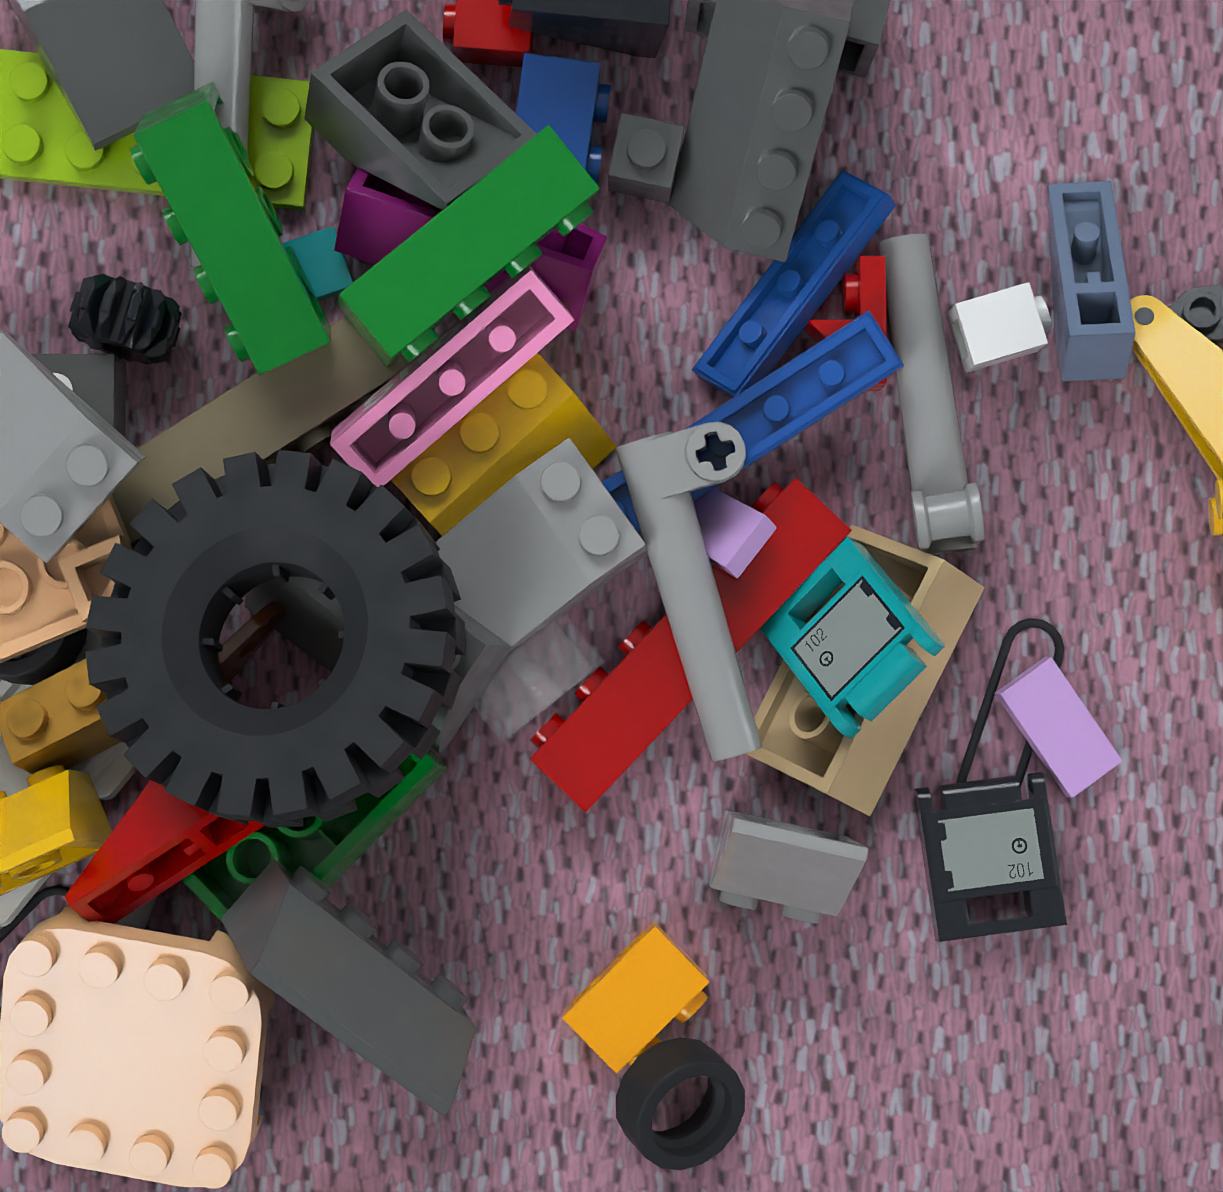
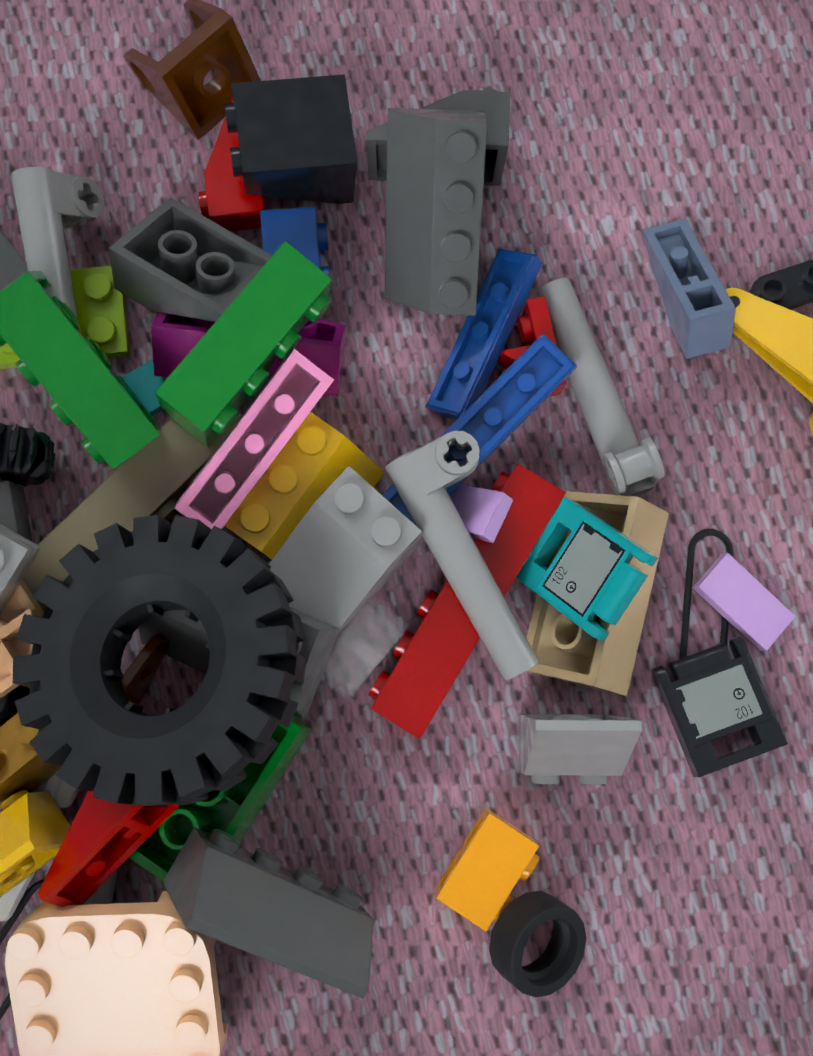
camera: 10 degrees left, 5 degrees down
dark grey brick [608,113,685,204] -> none
white brick [947,282,1052,373] -> none

